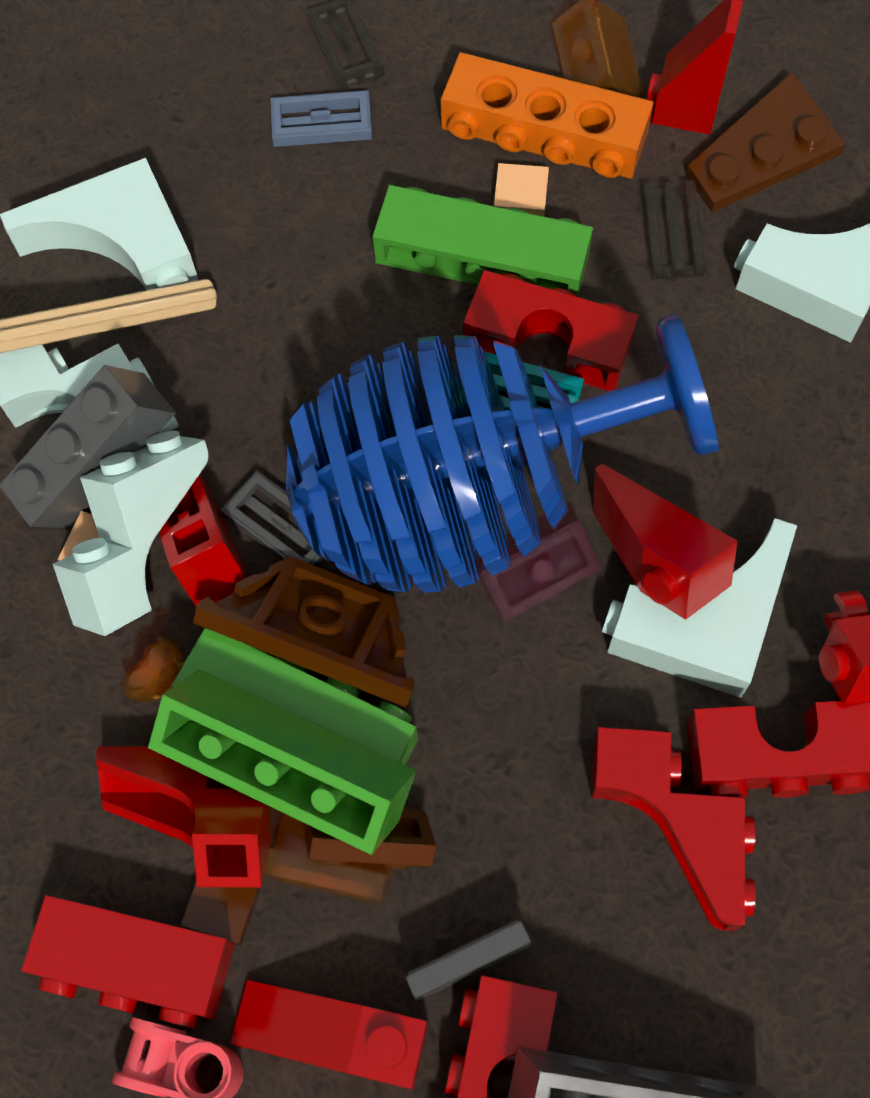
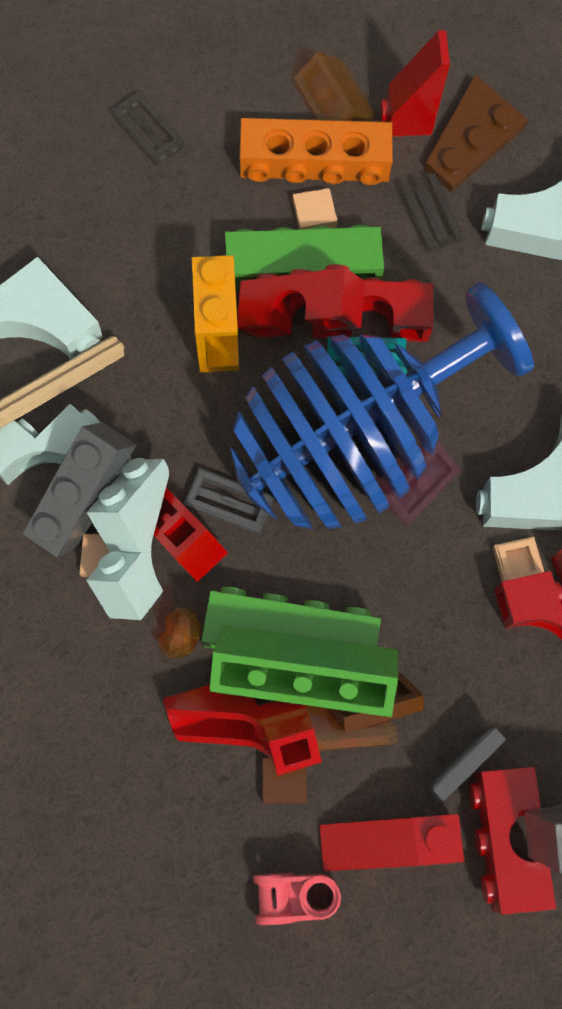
camera: 25 degrees left, 5 degrees up
red brick [21,895,235,1029] -> none
reddish brown wing [193,556,415,707] -> none
sand blue tile [270,90,372,147] -> none
red slope [593,464,737,620] -> none
none -> light orange panel [192,255,239,372]
none -> red arch [237,264,364,338]
none -> light nougat tile [492,537,544,582]

